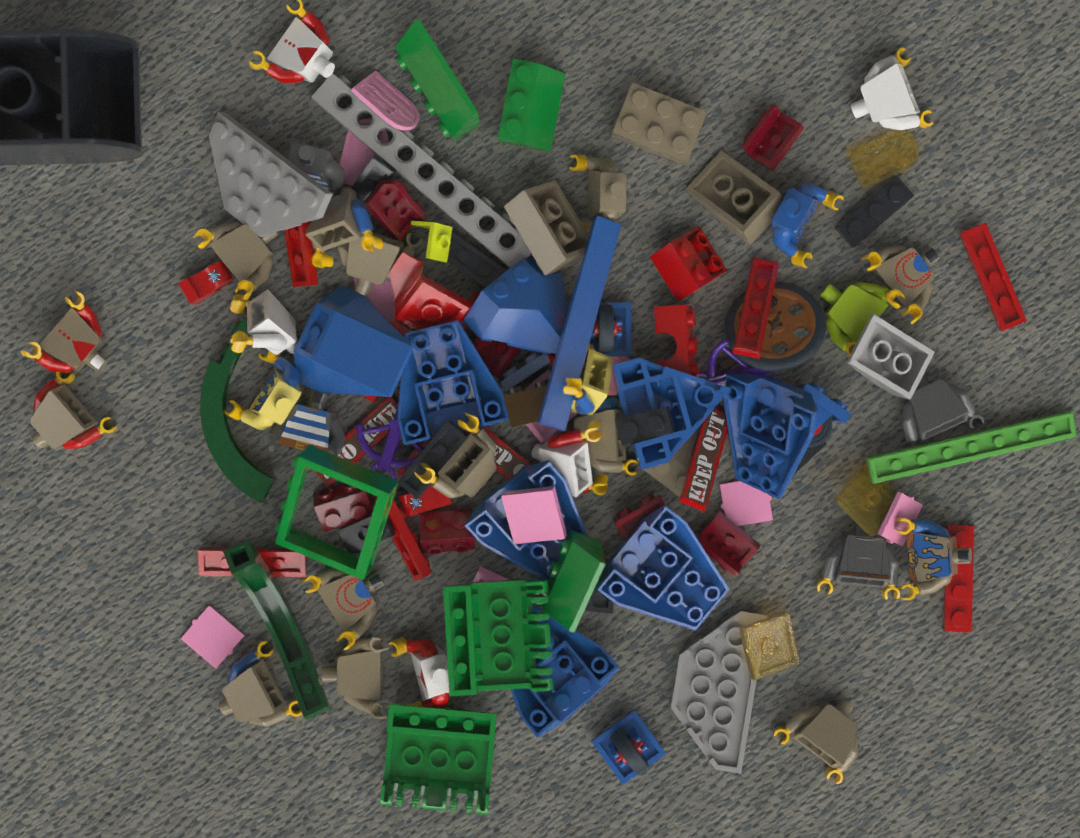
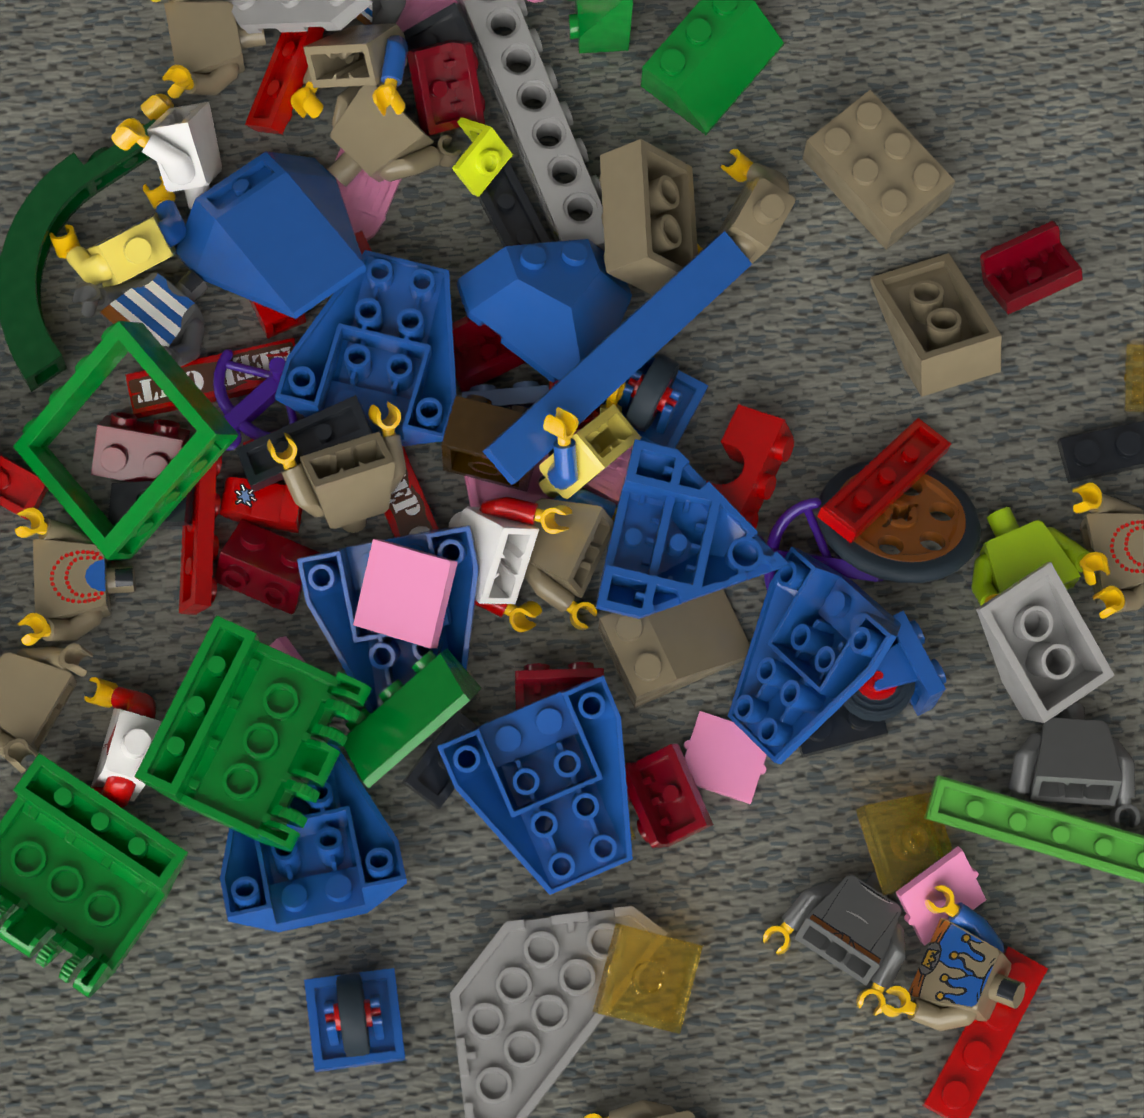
camera: 20 degrees right, 15 degrees down
red leg [178,260,234,305] -> none
red piece [389,251,480,330] -> none
black plate [616,406,675,446] -> none
red slope [650,226,727,302] -> none
tile [679,408,728,511] -> none
torso [772,182,844,268] -> none

